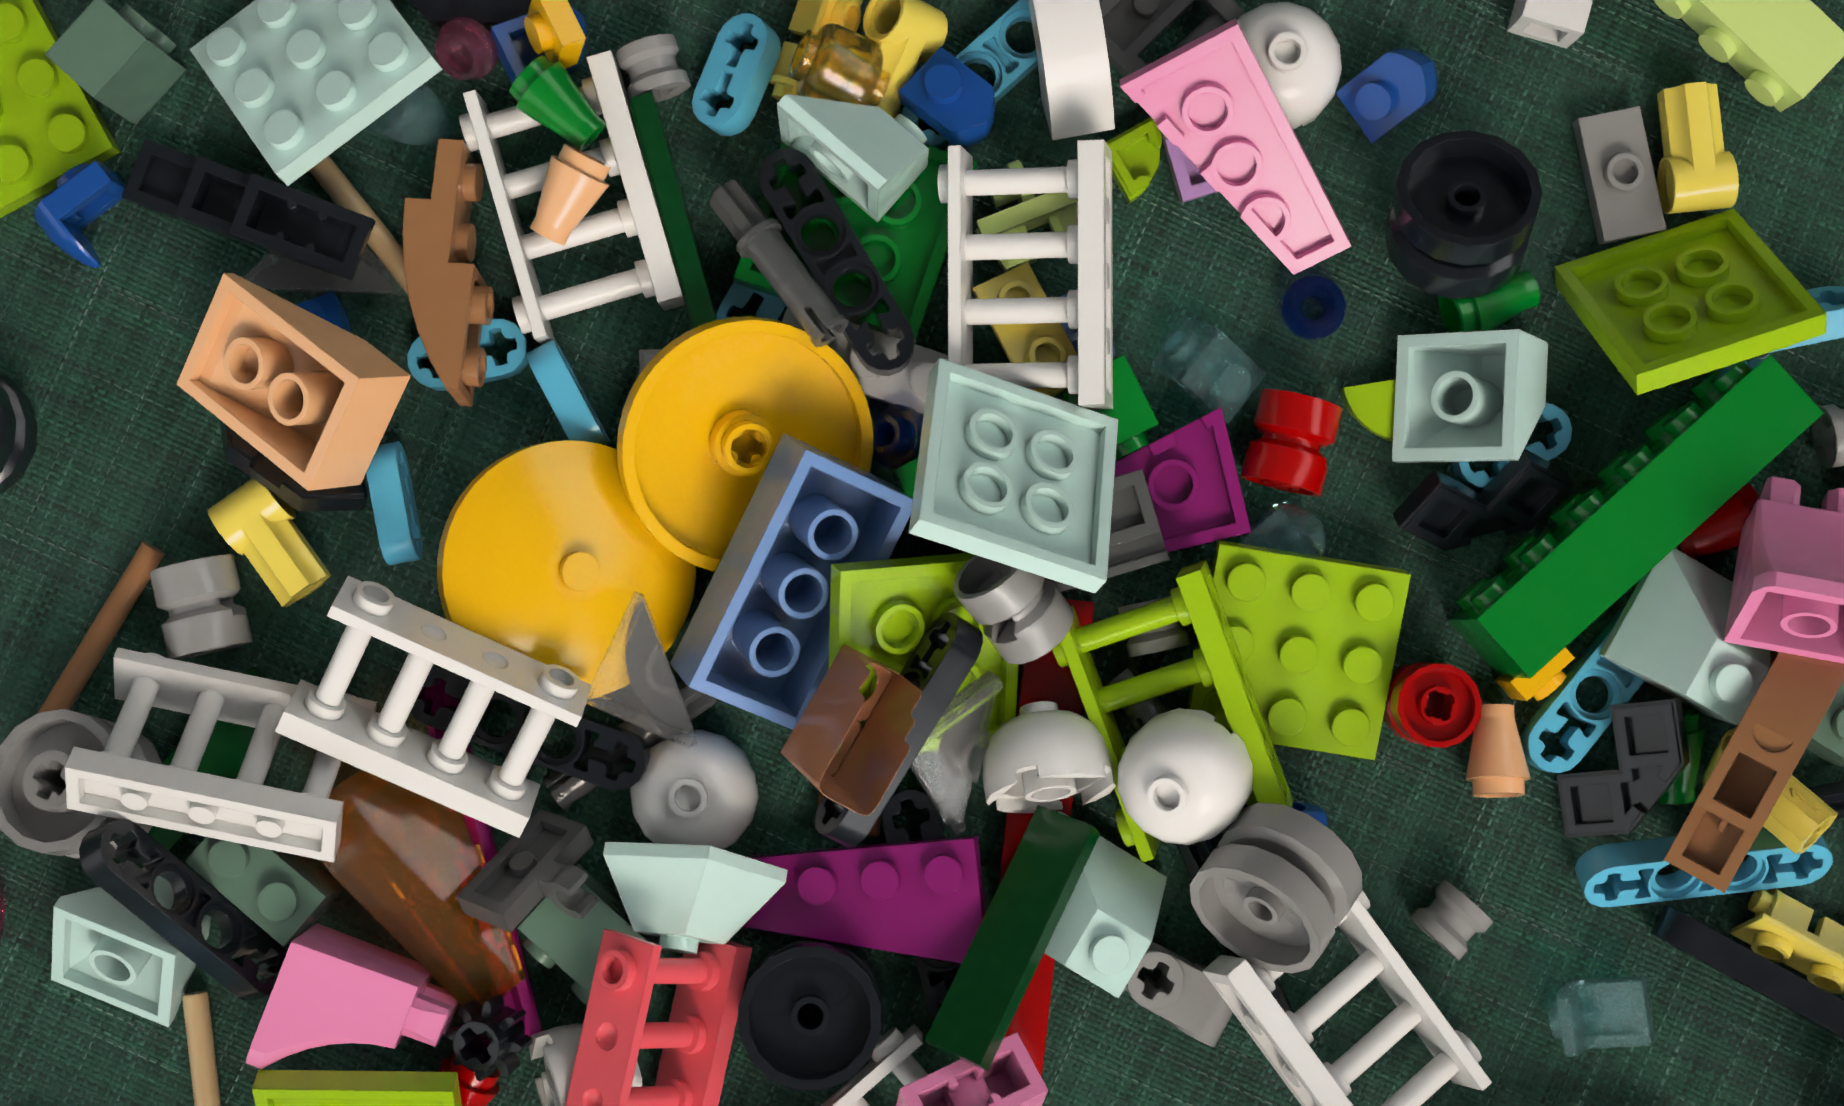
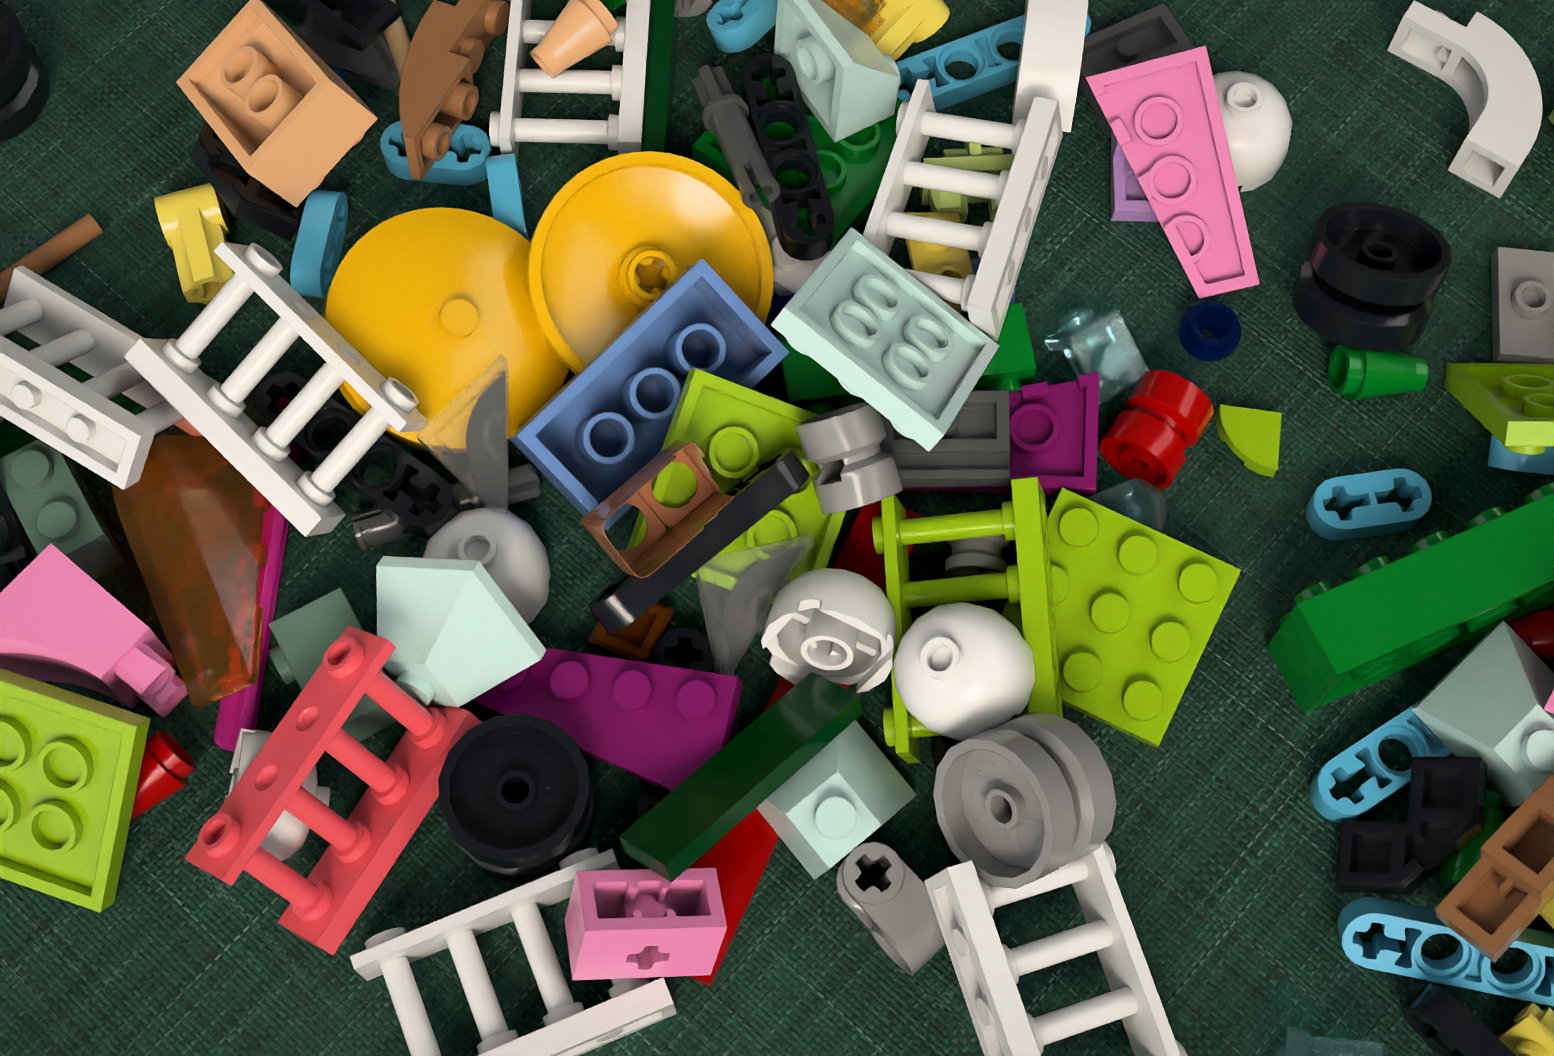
camera: 20 degrees right, 20 degrees down
light grey wheel [149,554,253,660] -> none
black gear [446,994,533,1081] -> none
dark grey plate [456,809,599,933] -> none
blue plate [898,47,995,149] -> none
lime tile [1106,117,1162,204] -> none
blue plate [1335,48,1438,144] -> none
red wheel [1383,662,1482,748] -> none
light aqua slope [1392,329,1548,463] -> none
black tile [1392,448,1575,551] -> none
light grey wheel [1410,879,1493,961] -> none
light nougat cone [1465,704,1531,798] -> none
yellow plate [1495,647,1575,701] -> none

